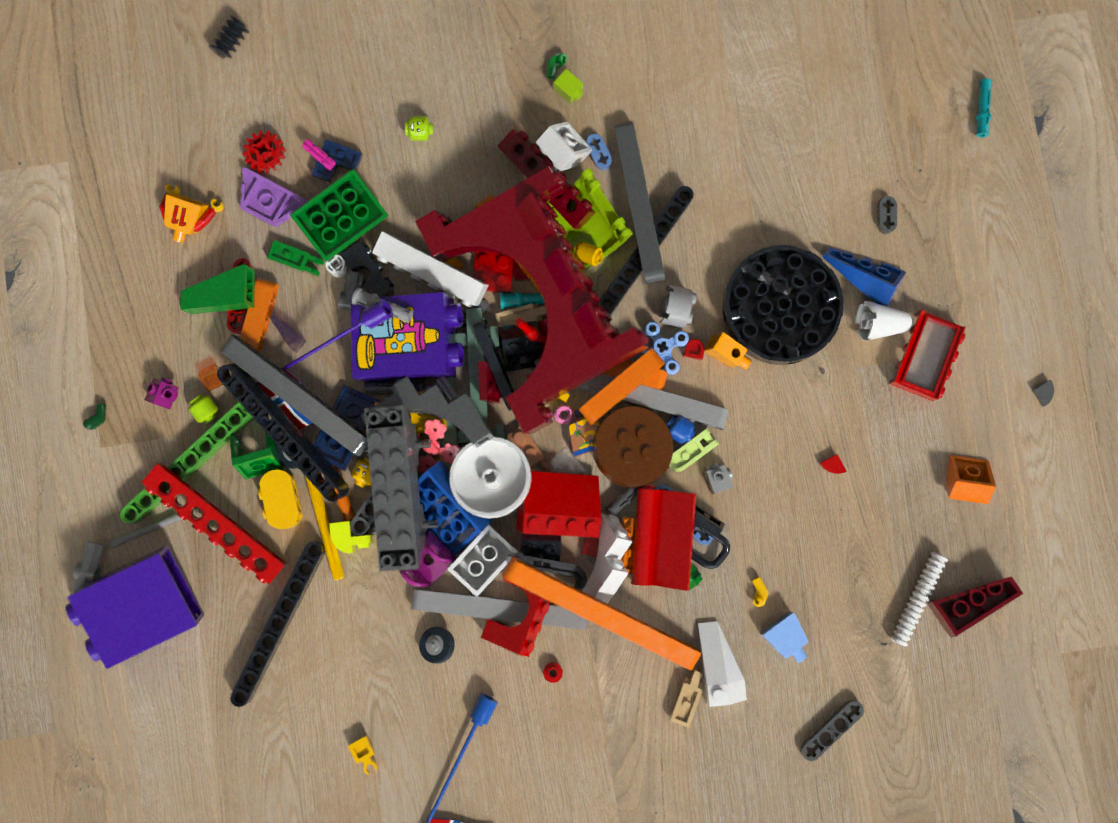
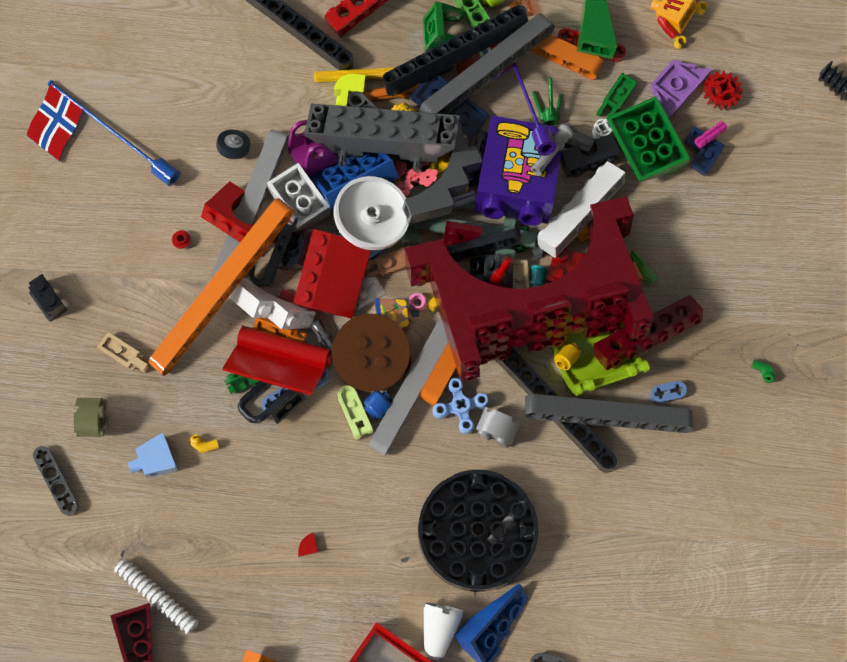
camera: 100 degrees right, 10 degrees down
yellow brick [258,470,303,529] -> none
clear purple slope [270,315,306,353] -> none
yellow plate [348,735,378,775] -> none
lime head [405,116,433,141] -> none
white brick [536,121,592,171] -> none
lime brick [553,69,584,104] -> none
orange beam [579,348,665,425] -> none
red tile [683,339,705,361] -> none
white wedge [697,621,747,707] -> none
light orange torso [704,332,752,370] -> none
light grey brick [704,463,733,494] -> none
none -> black window [28,274,67,322]
none -> olive brick [74,397,108,437]
none -> green plant [532,77,562,125]
none -> bright green axle [629,250,659,285]

